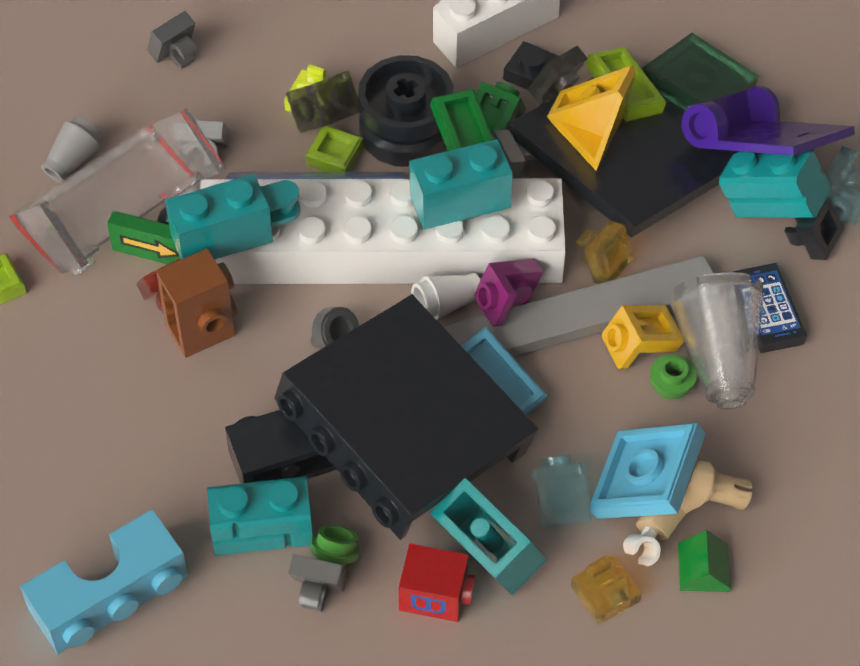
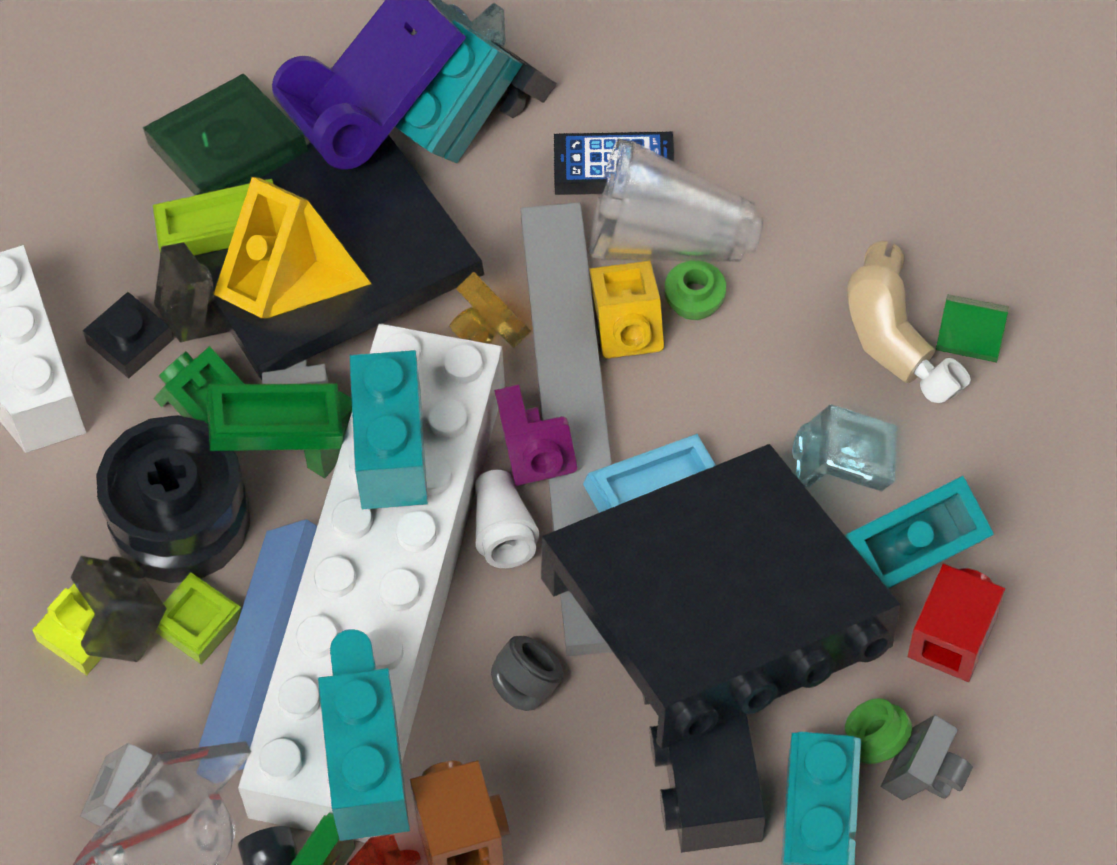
camera: 75 degrees left, 5 degrees up
clear yellow tile [571,554,642,625] -> none
medium azure tile [589,423,706,519] -> none

